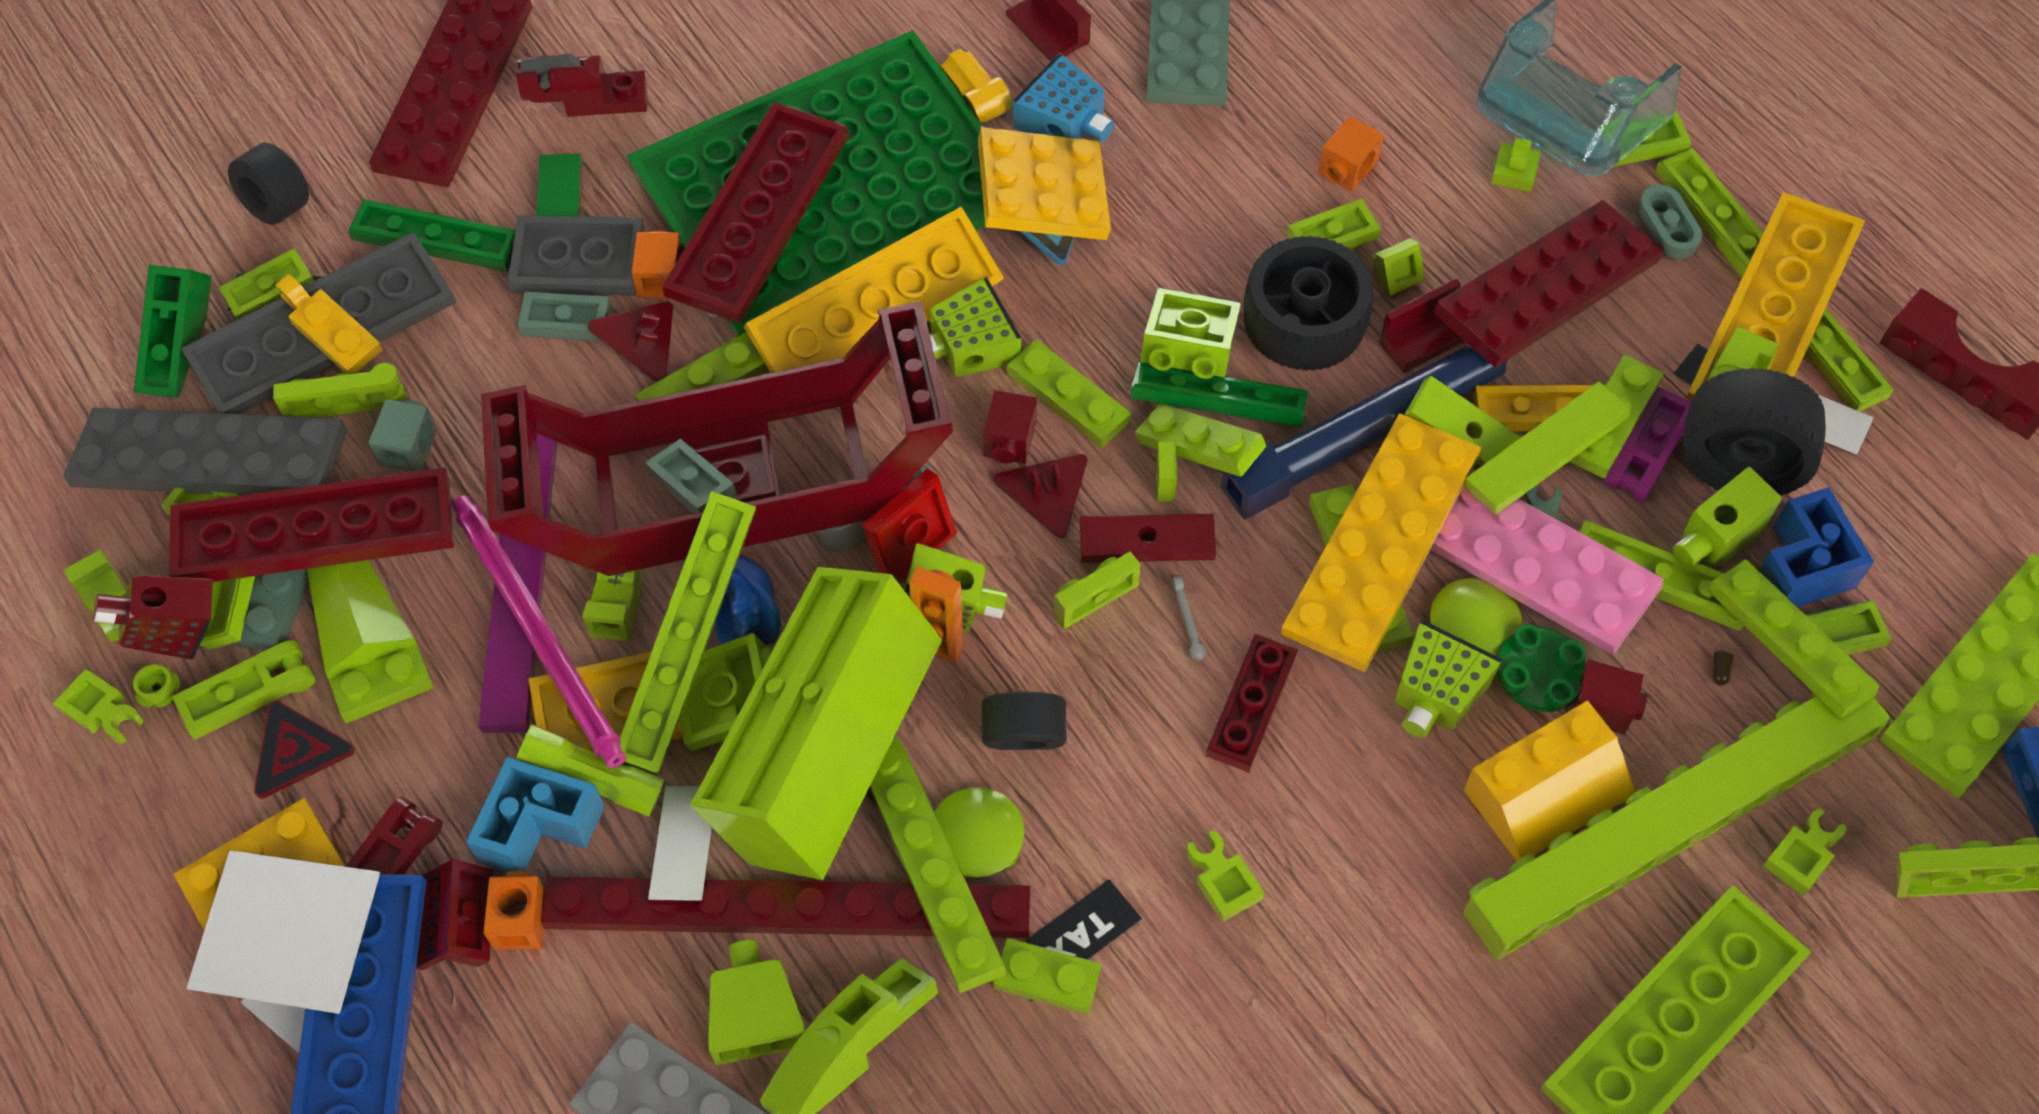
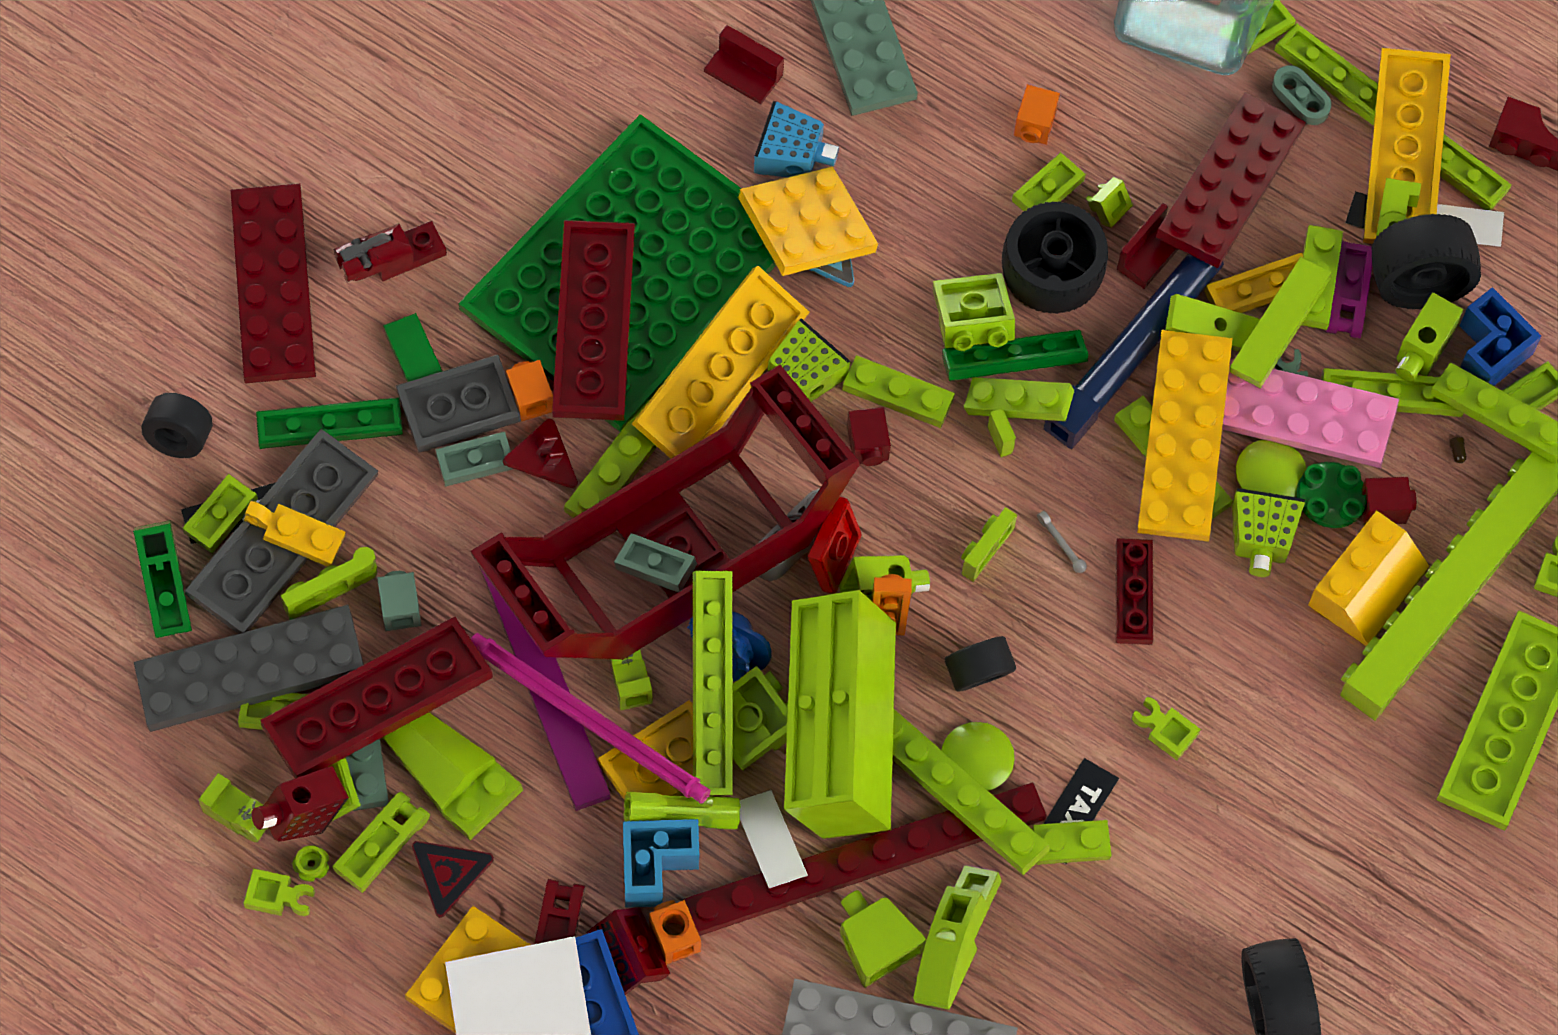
camera: 25 degrees left, 5 degrees up
yellow piece [941,49,1013,124] -> none
dark red piece [994,454,1088,538] -> none
dark red tile [1079,513,1216,563] -> none
lime tile [1491,138,1541,192] -> none

